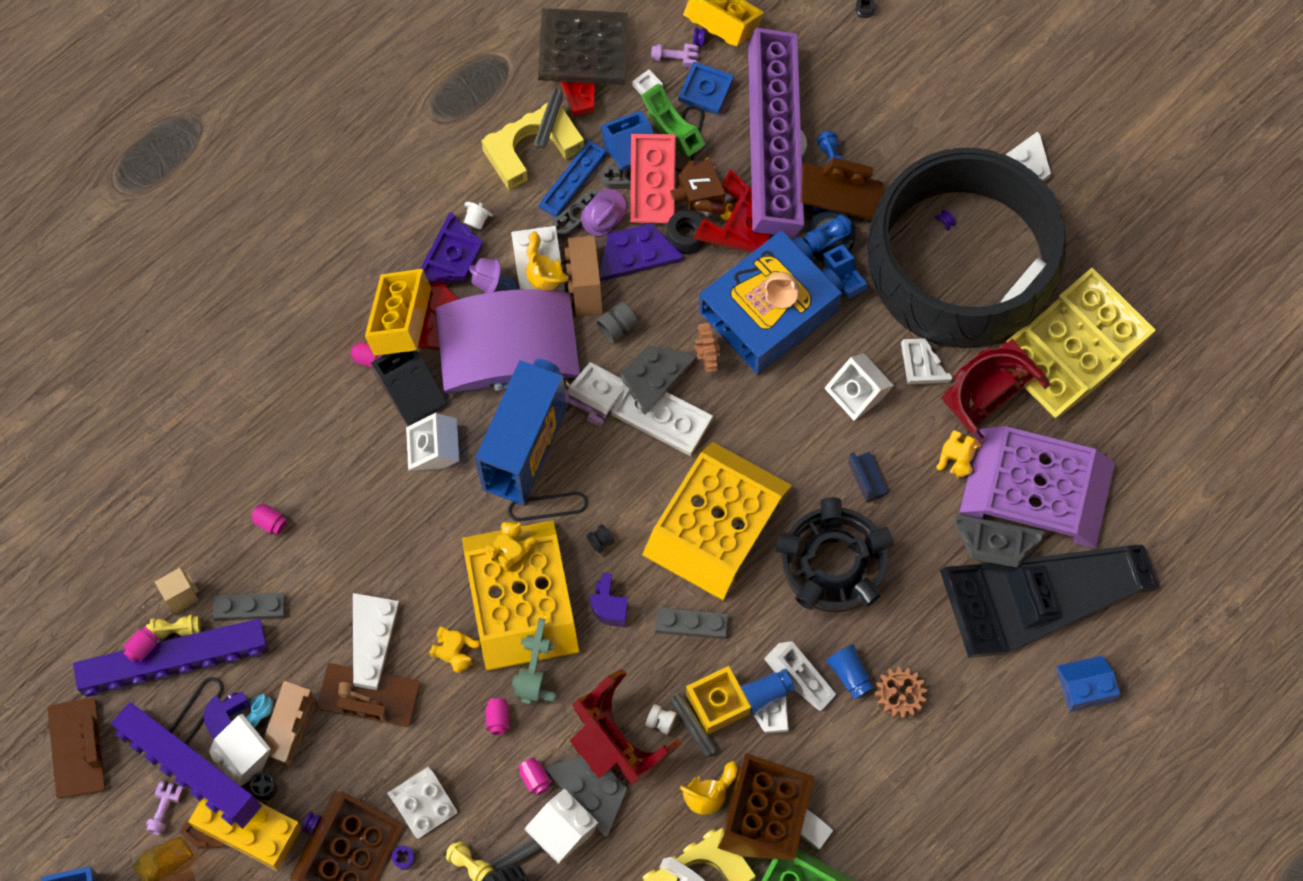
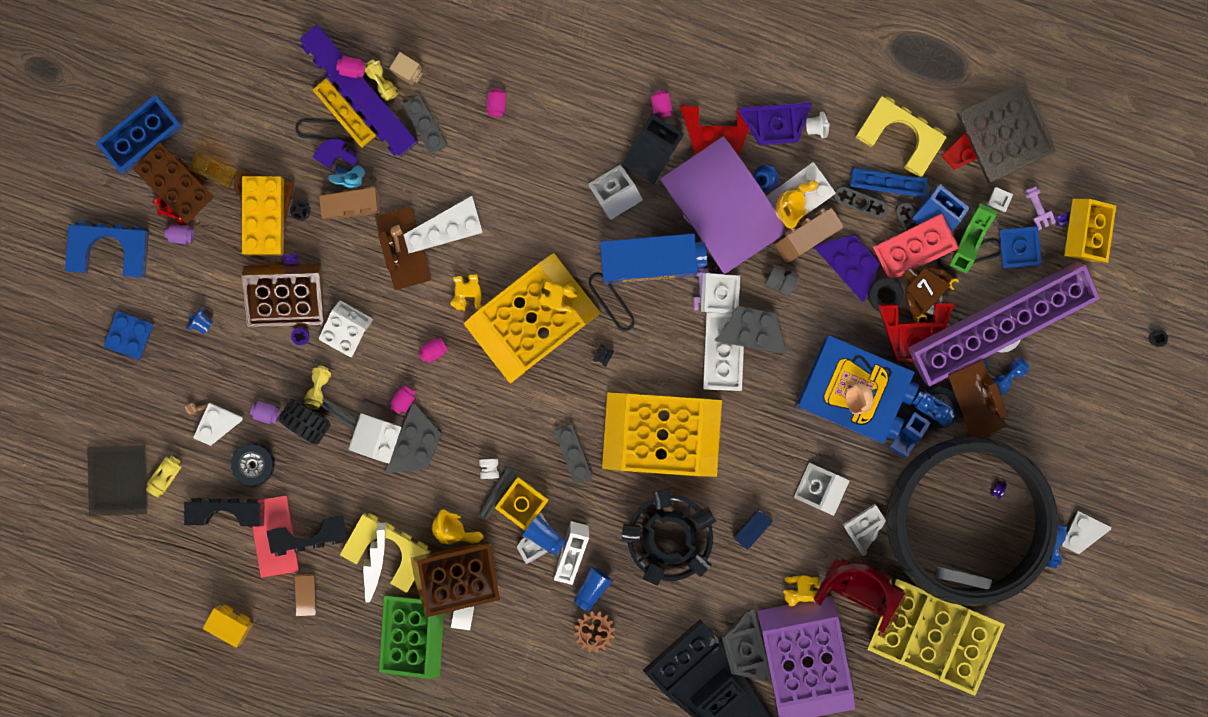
camera: 60 degrees right, 20 degrees up
reddish brown bracket [47,698,105,799] -> none
dark purple brick [110,702,262,829] -> none
lavender hinge [146,780,184,835] -> none
white slope [209,714,271,786] -> none
yellow brick [365,269,431,356] -> none
medium lavender piece [469,258,501,293] -> none
sand green piece [512,618,557,704] -> none
dark grey axle [535,89,564,149] -> none
dark red piece [570,669,681,785] -> none
medium lavender piece [581,189,627,236] -> none
dark purple brick [590,573,628,627] -> none
nougat gear [695,323,720,373] -> none
none -> yellow tile [312,78,376,148]

